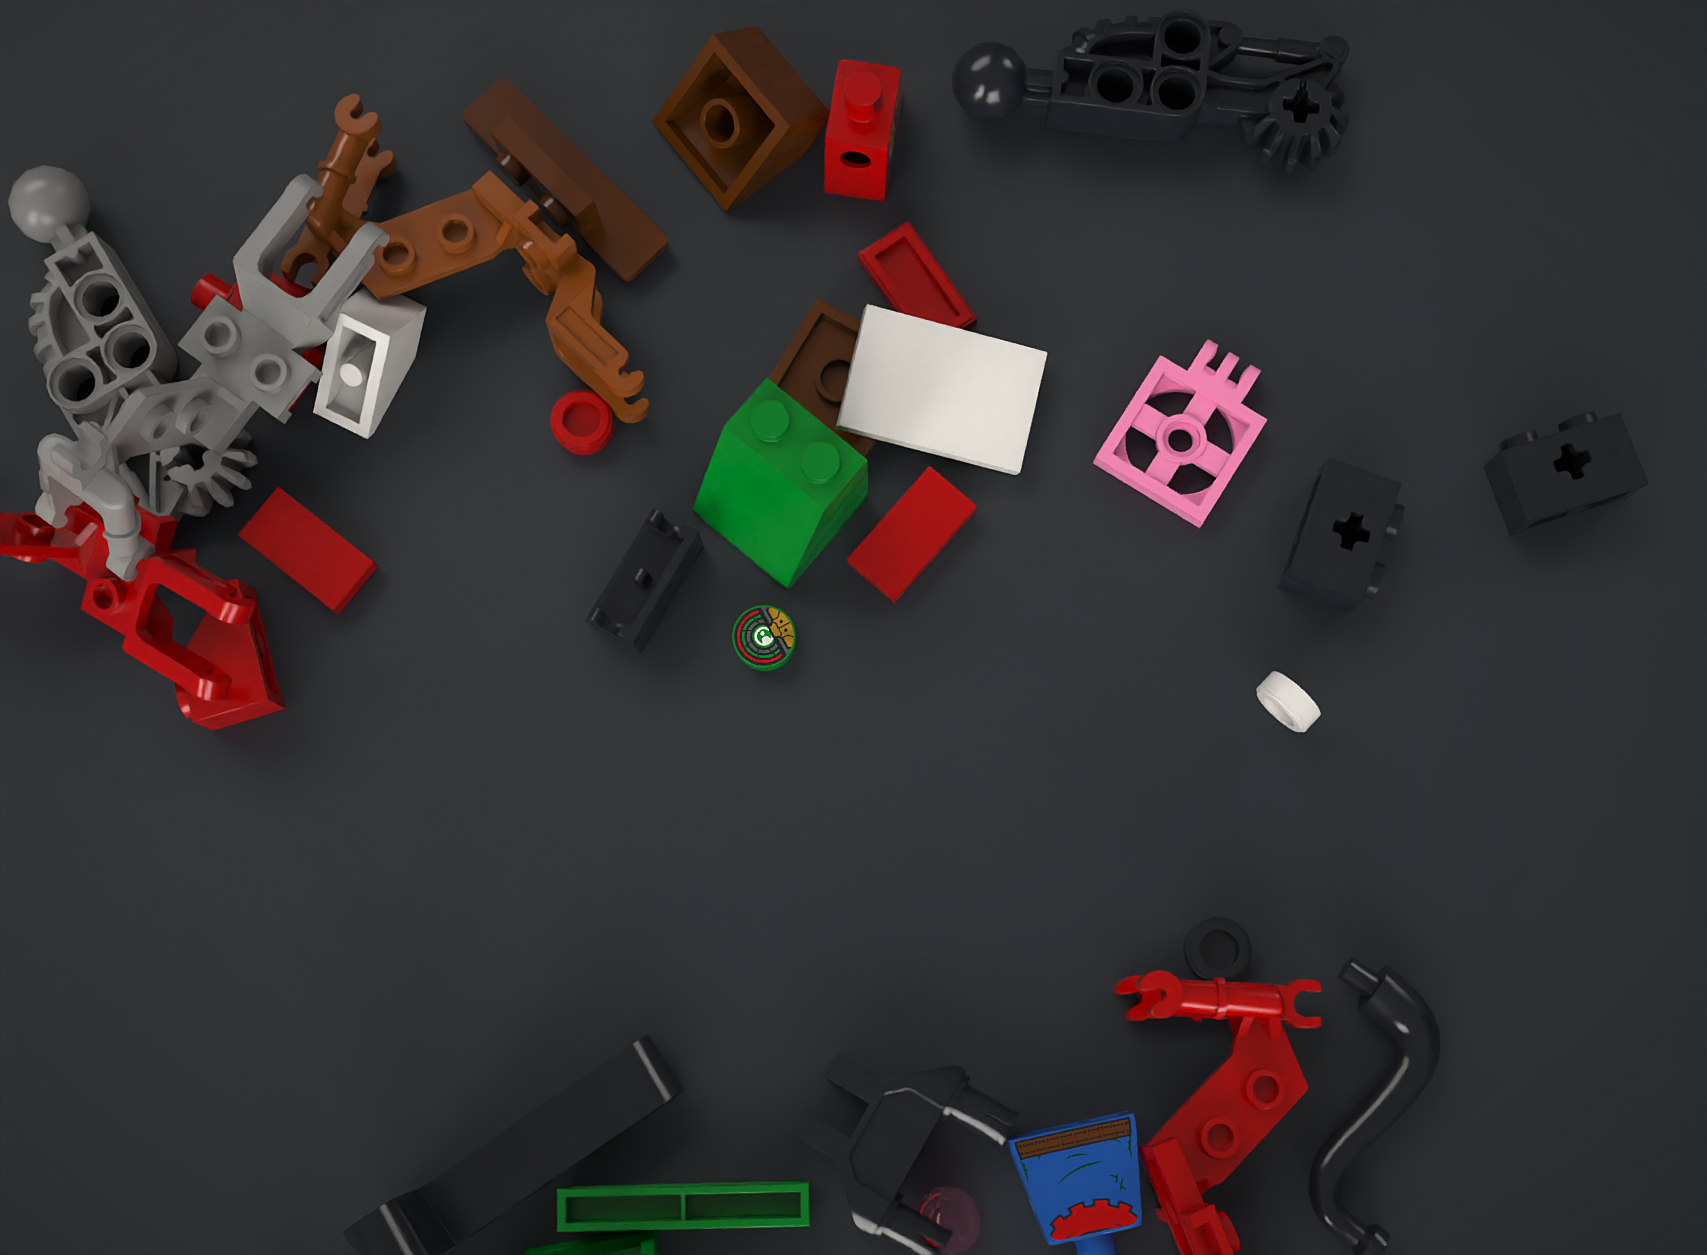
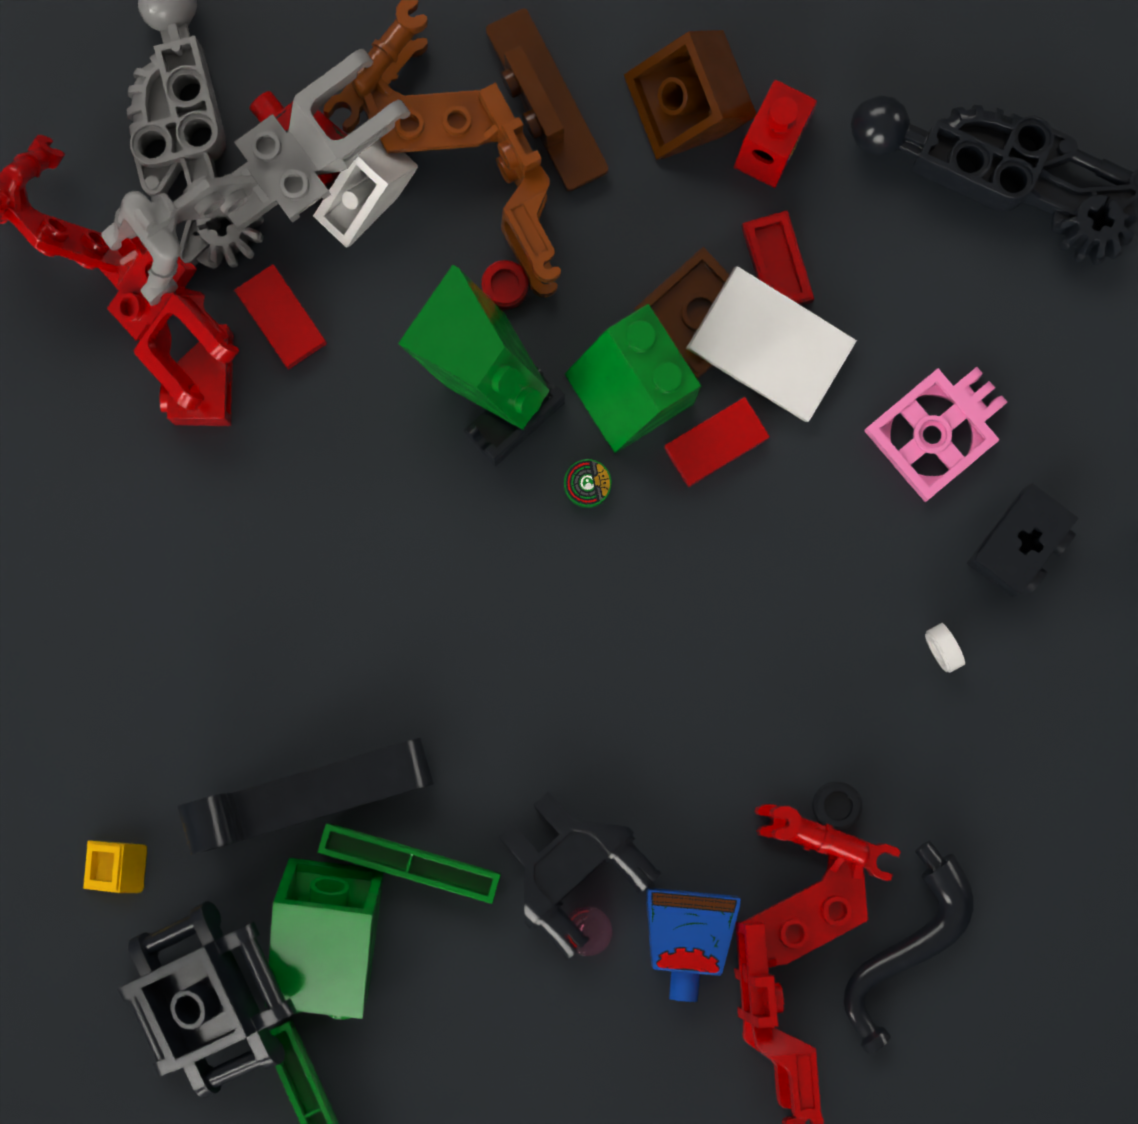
camera: 10 degrees right, 5 degrees up
none -> green slope [398,265,550,430]

